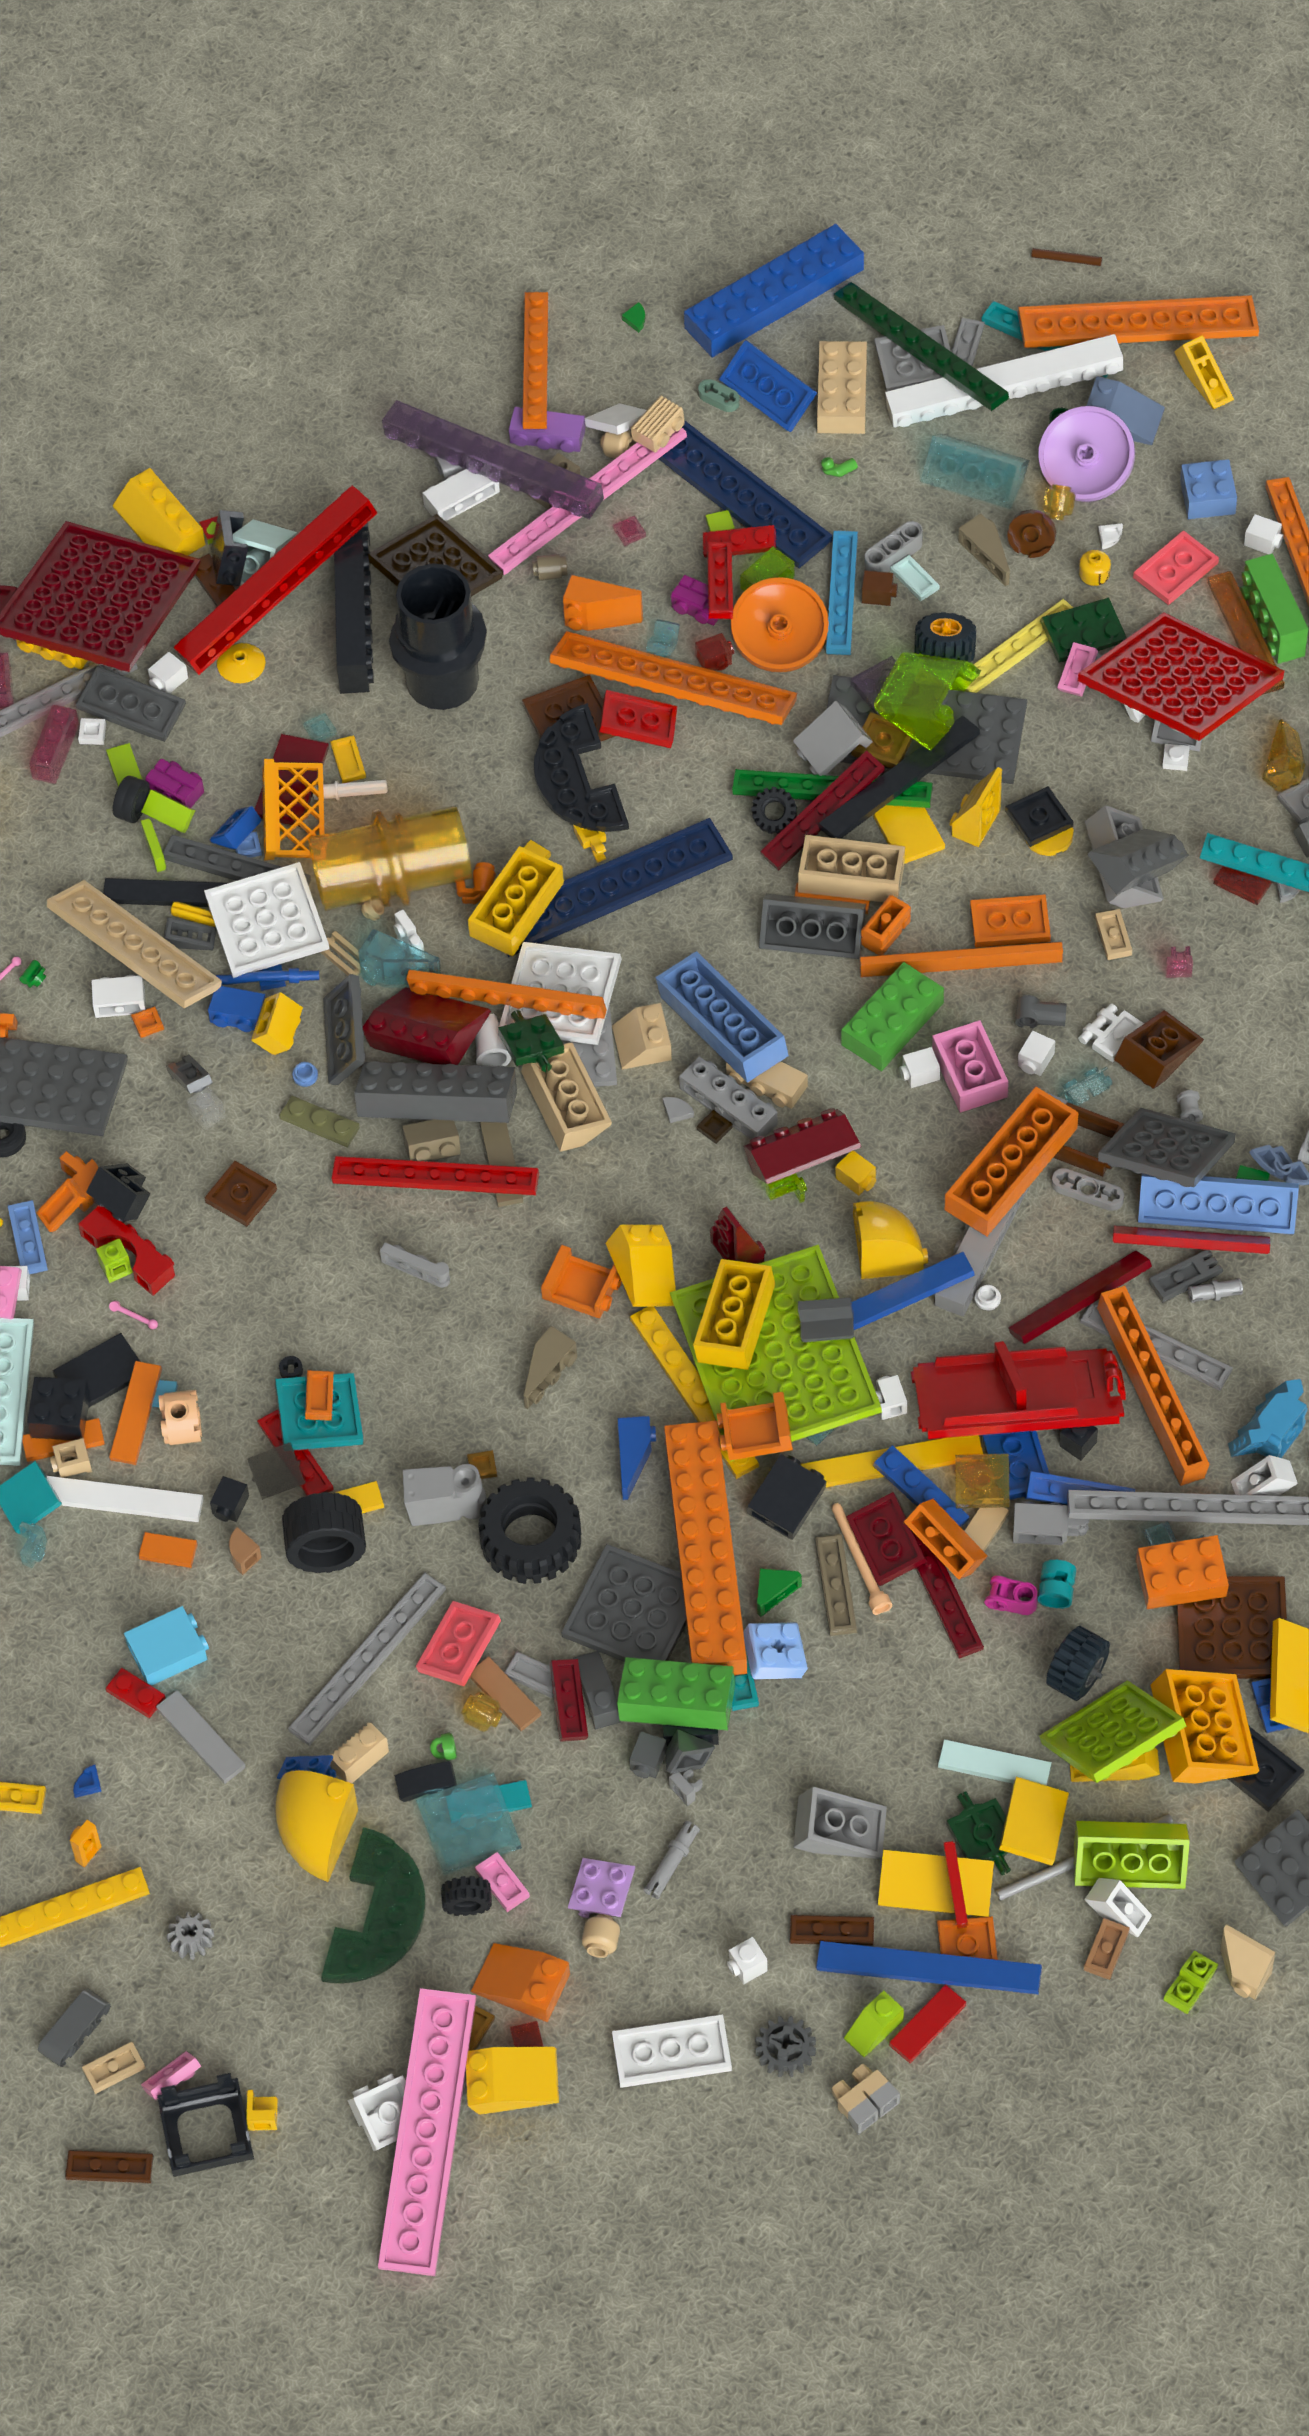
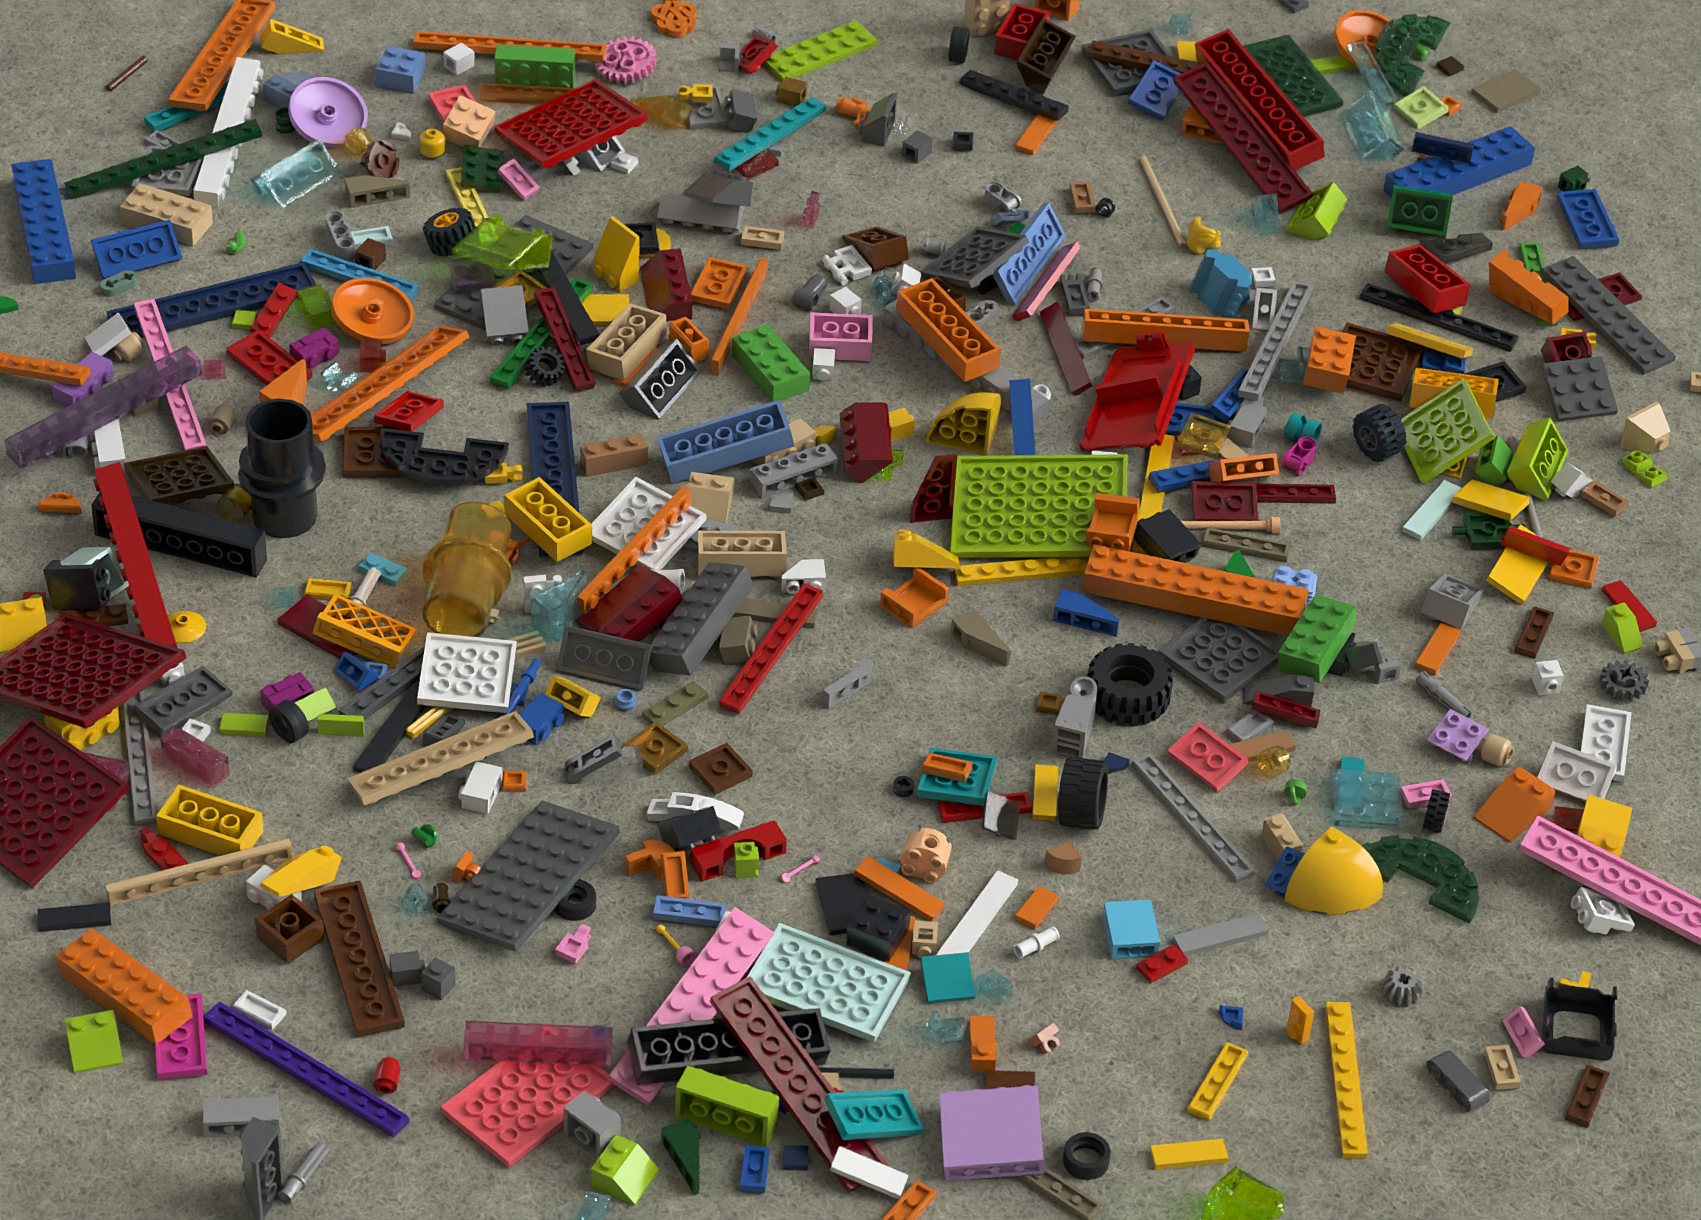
camera: 75 degrees left, 15 degrees down
black brick [210,1476,249,1522] -> none
black slope [394,1761,457,1802] -> none
dark green plate [498,1010,564,1072] -> none
dark grey brick [629,1732,667,1778] -> none
tan brick [631,395,684,453] -> none
yellow brick [693,1259,775,1370] -> none
red tile [707,542,733,619] -> none
dark grey panel [798,1297,854,1342] -> none
blue tile [816,1941,1042,1995] -> none
none -> orange plate [38,492,82,514]
none -> red plate [226,330,313,386]
none -> medium azure plate [359,552,408,586]
none -> light nougat brick [442,95,496,147]
none -> medium nougat brick [580,433,648,477]
none -> pearl gold plate [623,721,688,774]
none -> dark red slope [640,248,693,321]
none -> white slope [647,792,744,830]
none -> white slope [781,559,826,594]
none -> yellow slope [814,425,836,445]
none -> white brick [890,264,921,295]
none -> white pin [1013,926,1060,959]
none -> dark blue tile [1104,752,1130,774]
none -> orange tile [1415,622,1461,675]
none -> bright green brick [1475,436,1513,486]
none -> white plate [1537,741,1617,803]

